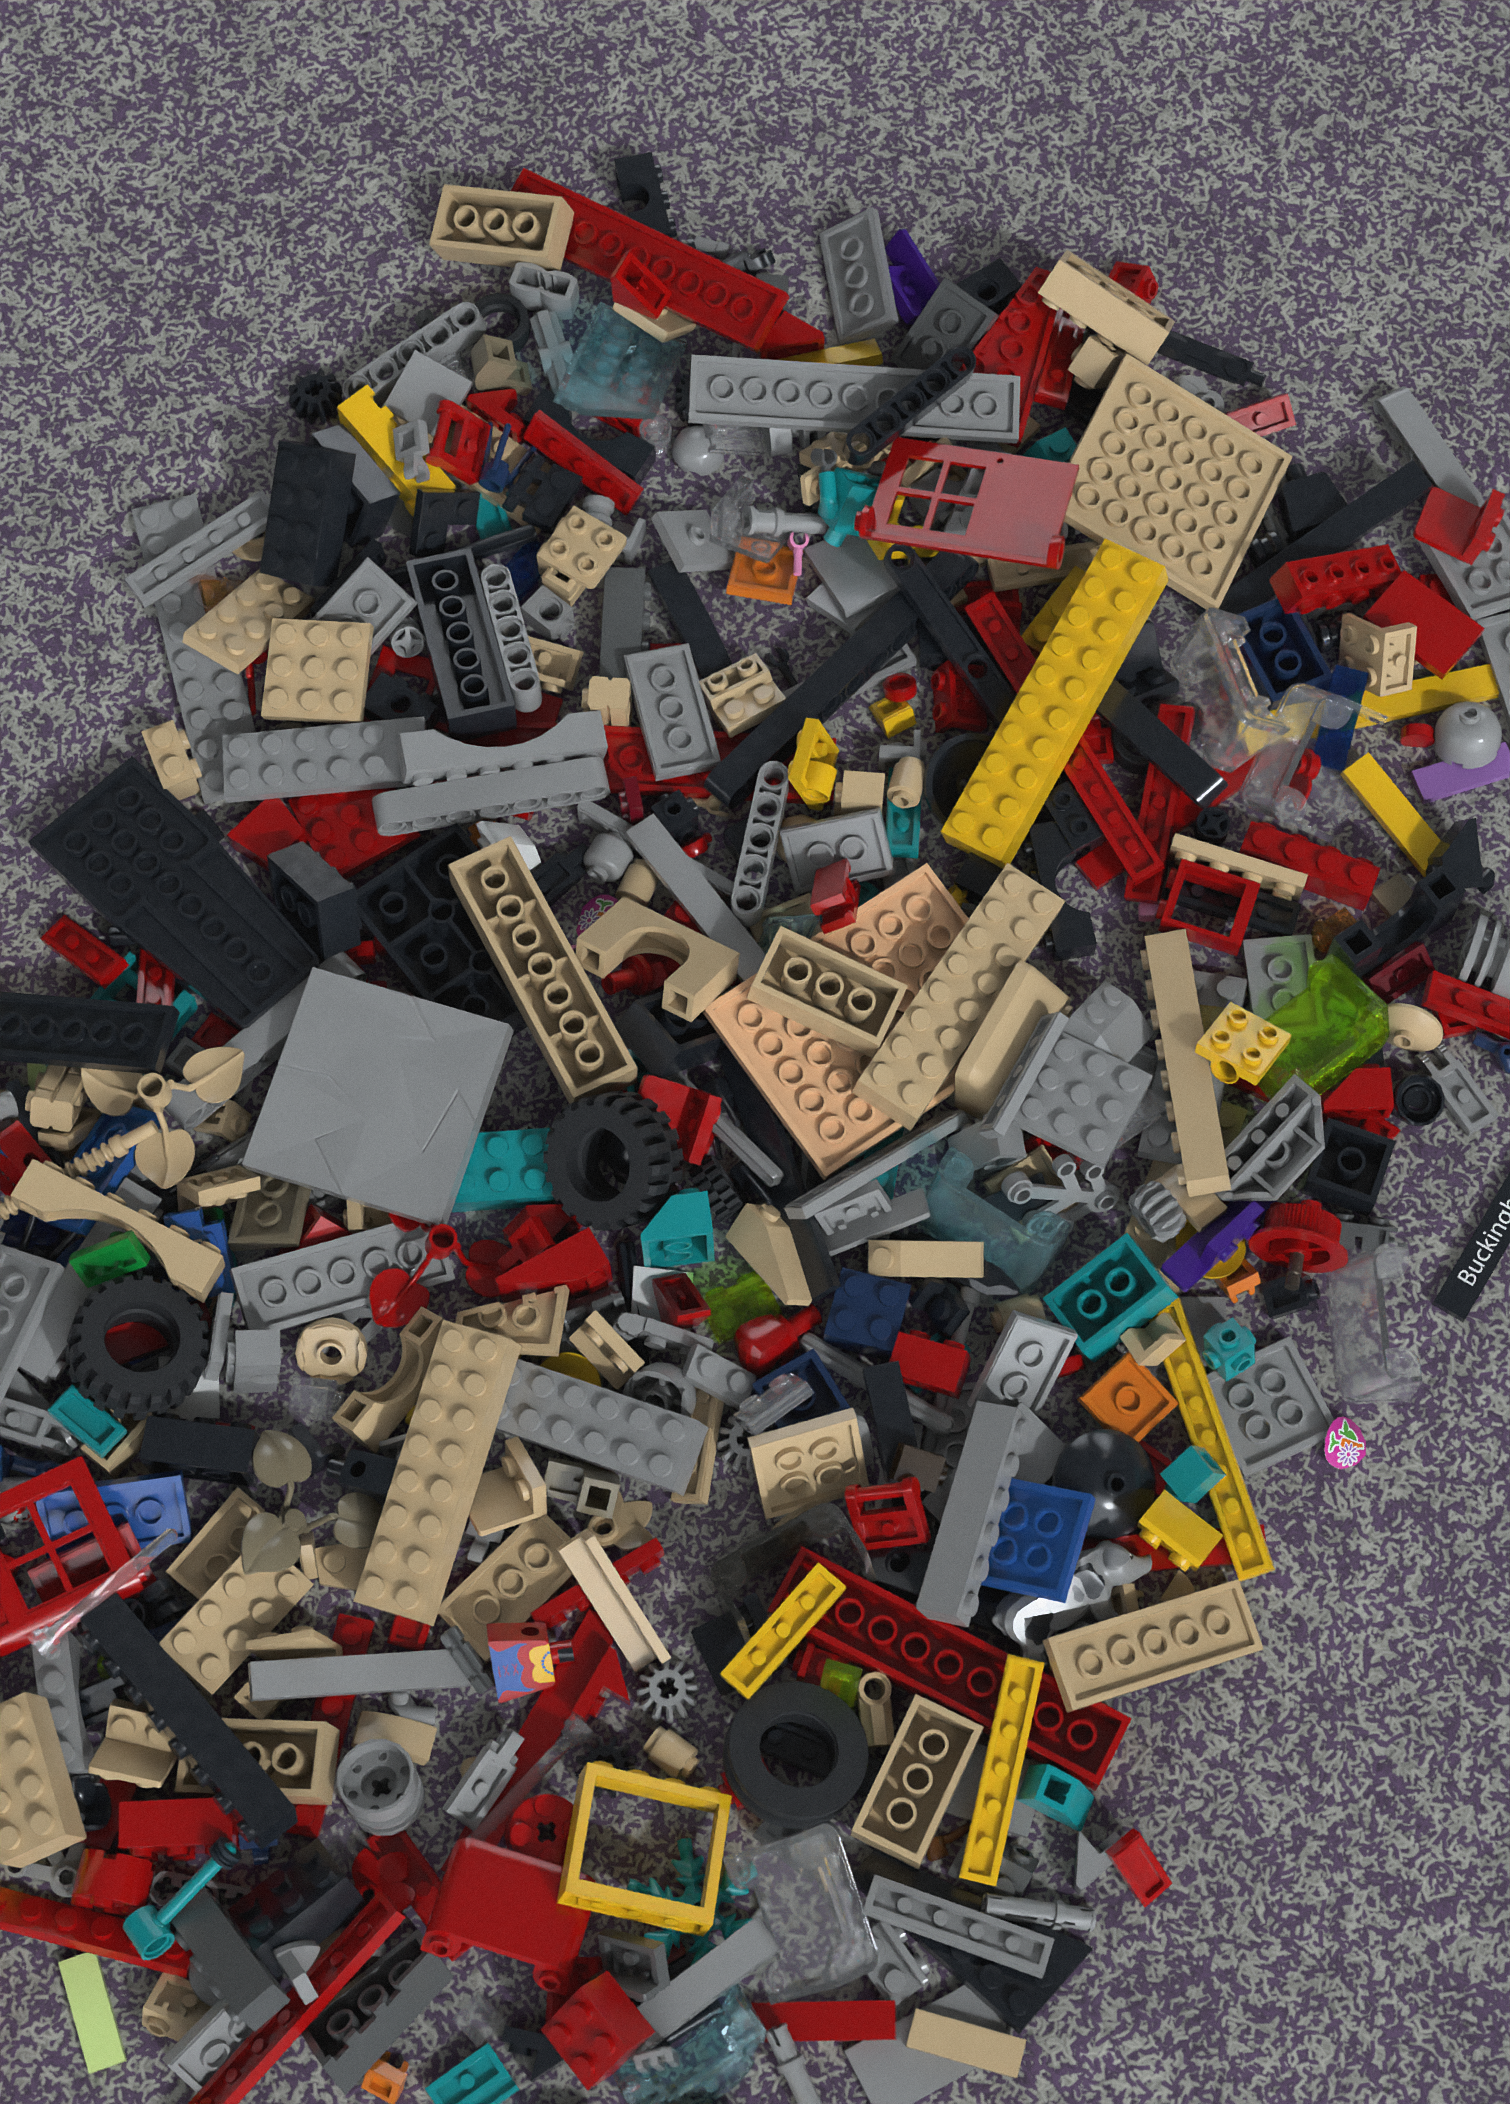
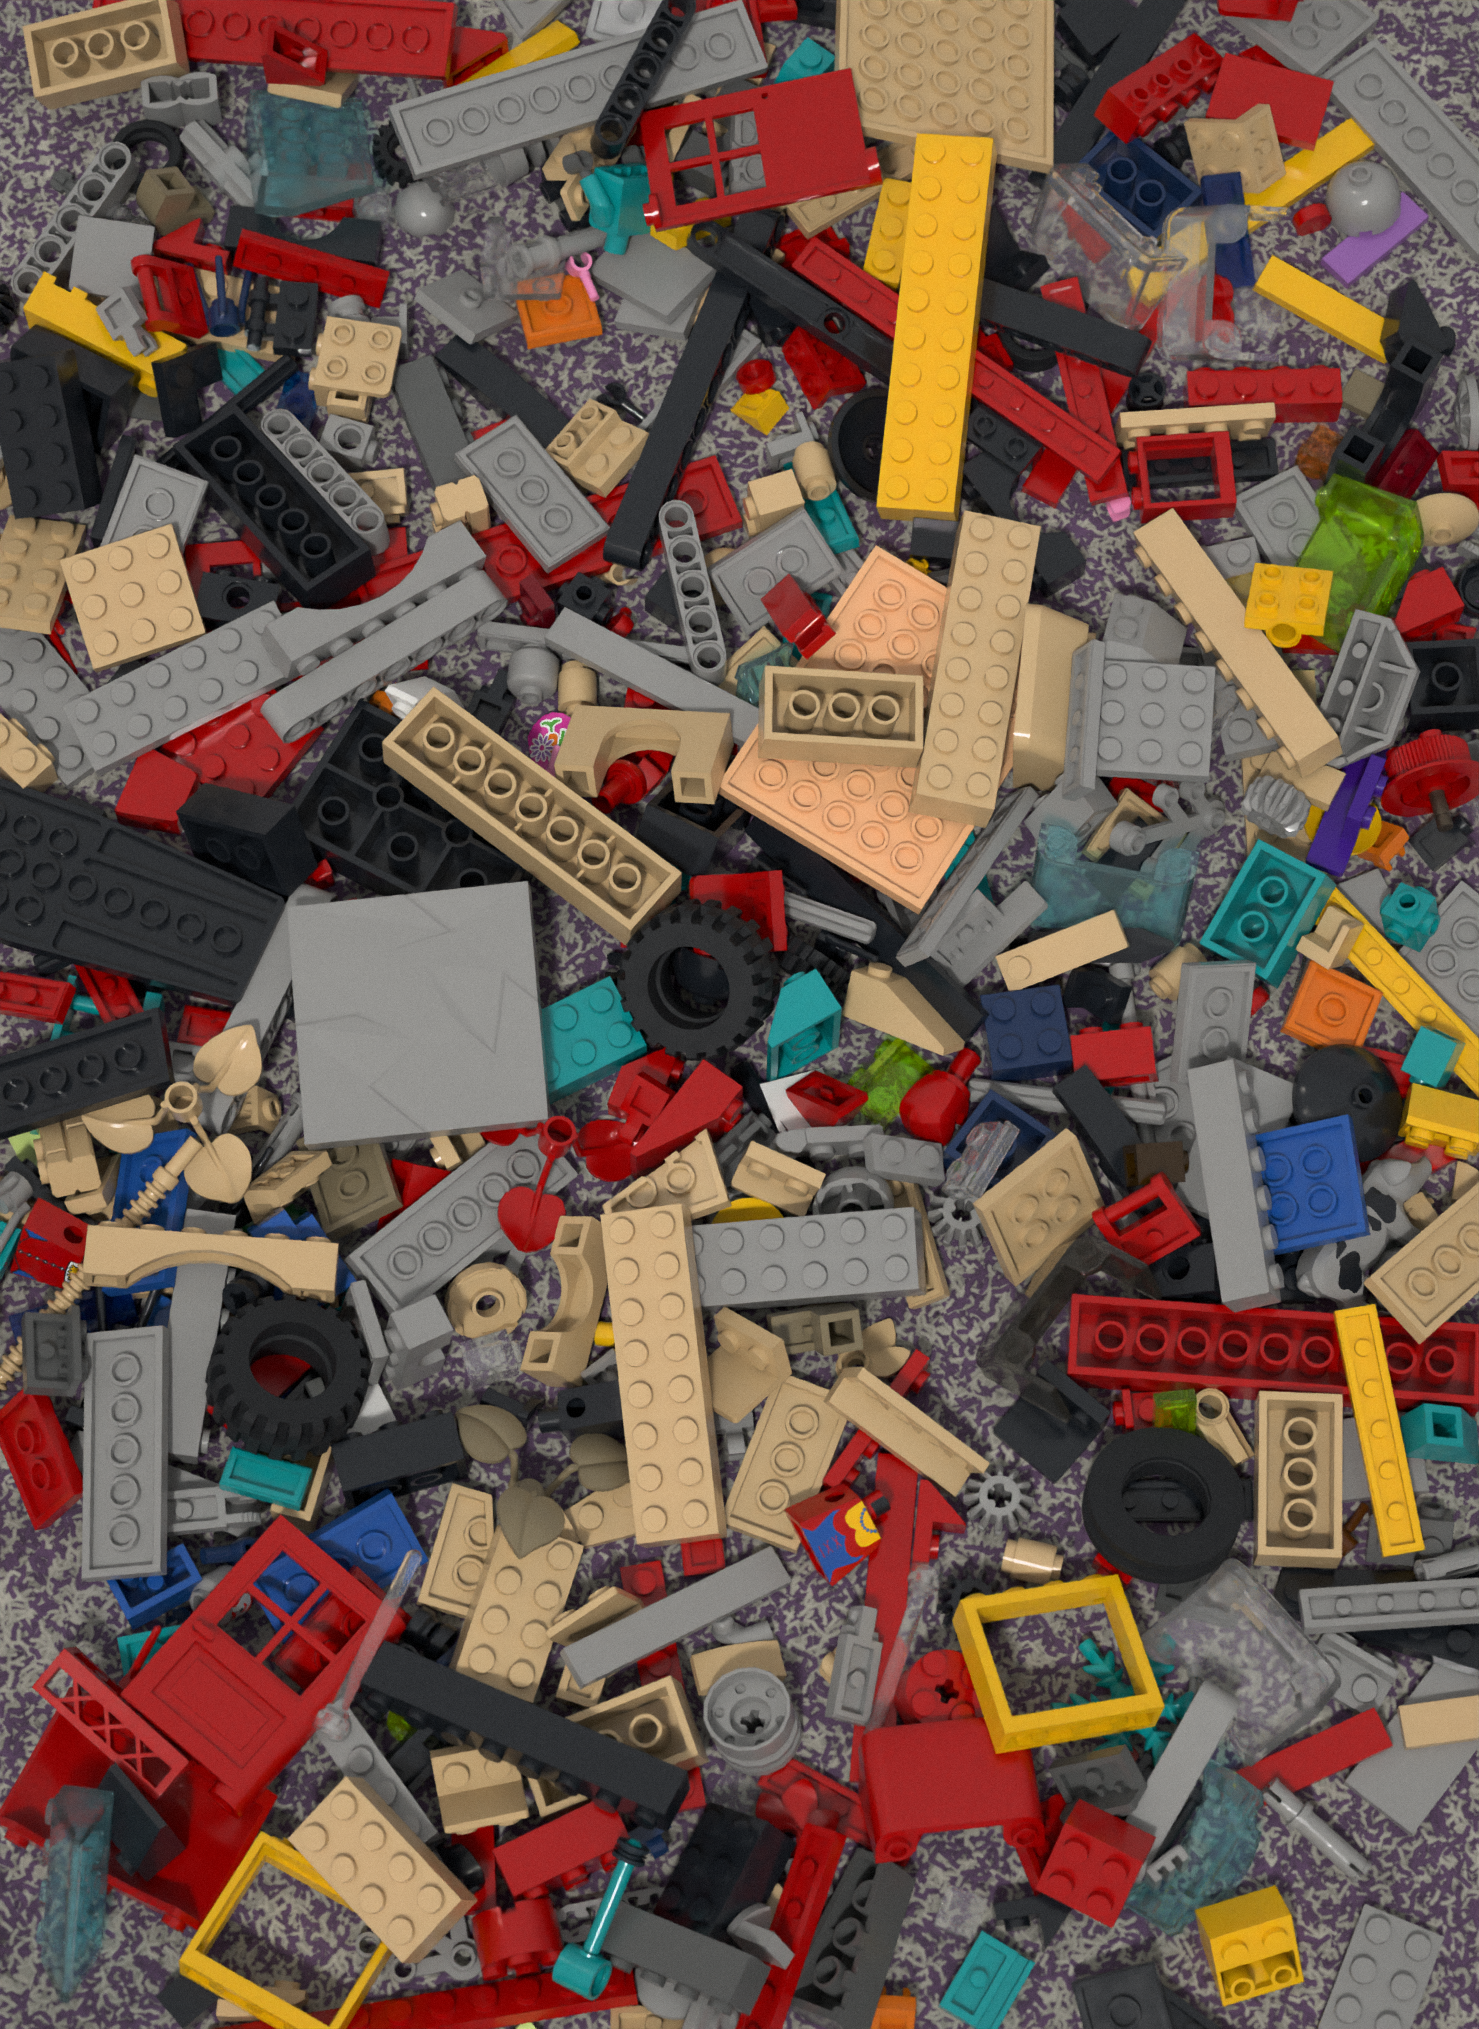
camera: 25 degrees left, 0 degrees up
green tile [68,1230,151,1288] -> none
light grey wheel [389,617,425,658] -> none
dark grey axle [440,1625,495,1694] -> none
yellow plate [720,1562,846,1700] -> none
yellow plate [788,718,839,810] -> none

